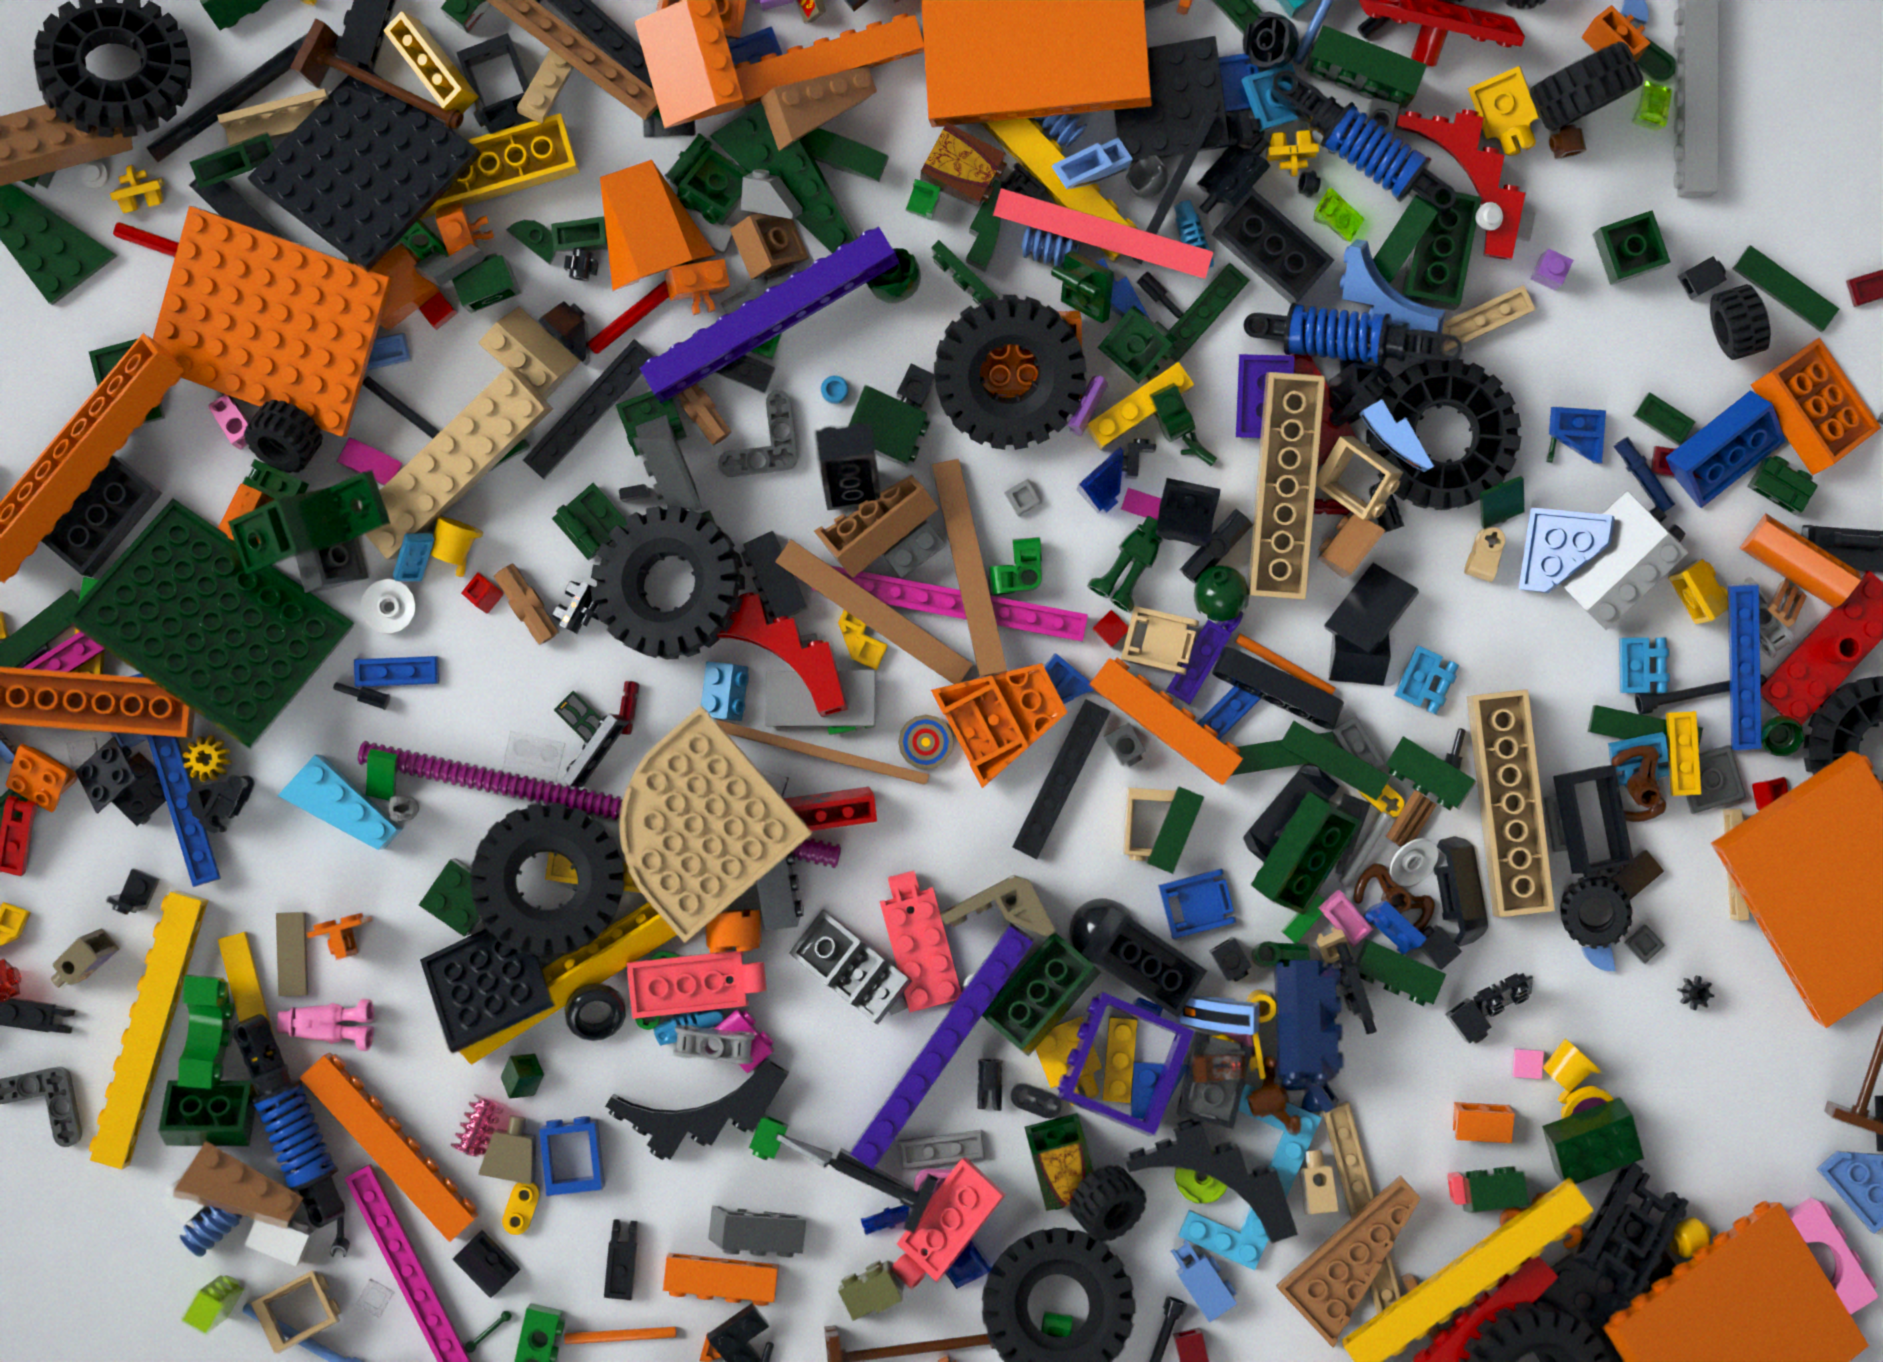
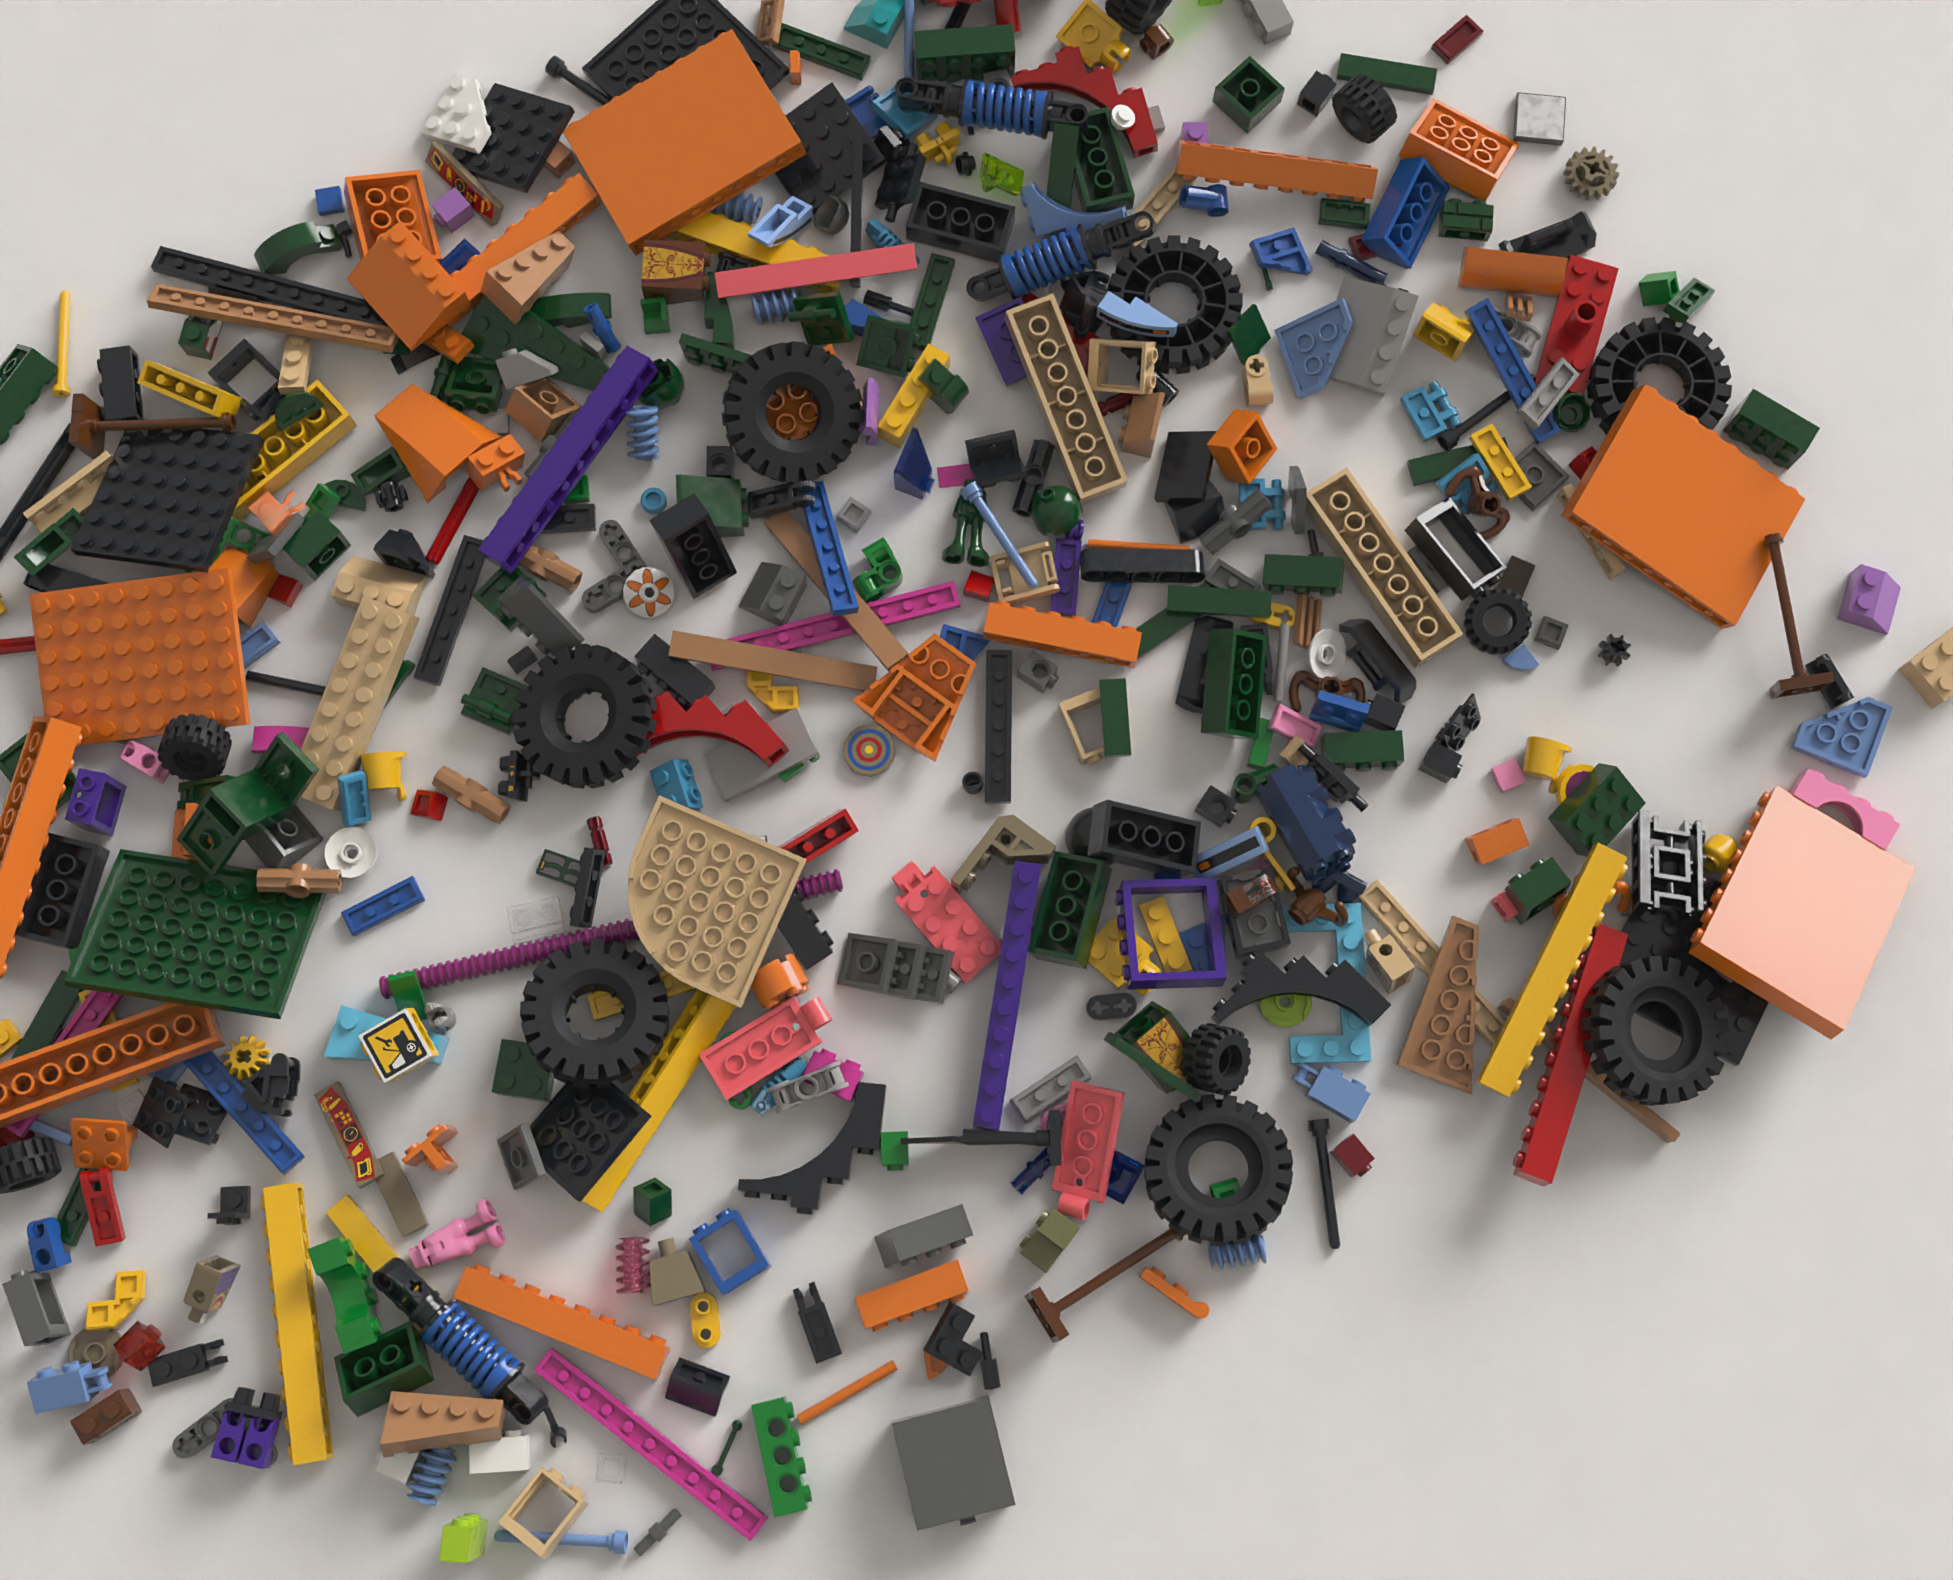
camera: 25 degrees left, 10 degrees down
black axle [333,682,390,710] -> none
black wheel [564,983,626,1041] -> none
medium nougat tile [714,719,929,785] -> none
medium nougat wedge [814,475,939,578] -> none
black hinge [977,1059,1003,1111] -> none
black bracket [1121,439,1156,479] -> none
blue container [1158,868,1237,939] -> none
dark green bar [1181,432,1217,466] -> none
black cylinder [1243,11,1299,69] -> none
none -> dark purple window [65,768,127,836]
none -> dark purple hips [210,1387,283,1469]
none -> medium nougat piece [256,863,342,898]
none -> dark green plate [275,392,324,431]
none -> green plate [304,483,342,520]
none -> tile [314,1081,385,1189]
none -> piece [358,1008,439,1083]
none -> orange plate [423,325,475,364]
none -> dark grey tile [497,1123,546,1190]
none -> light grey tile [579,331,607,361]
none -> blue pin [583,302,621,354]
none -> white dish [623,567,674,618]
none -> medium blue piece [626,405,660,461]
none -> black hinge [748,480,815,519]
none -> blue plate [798,481,859,616]
none -> medium blue piece [960,481,1038,589]
none -> black hinge [962,772,983,795]
none -> dark green tile [1103,1032,1200,1102]
none -> orange brick [1175,140,1378,202]
none -> blue piece [1179,184,1229,217]
none -> dark grey piece [1199,488,1273,555]
none -> orange brick [1206,409,1277,485]
none -> dark grey tile [1288,466,1307,535]
none -> light grey tile [1516,357,1580,430]

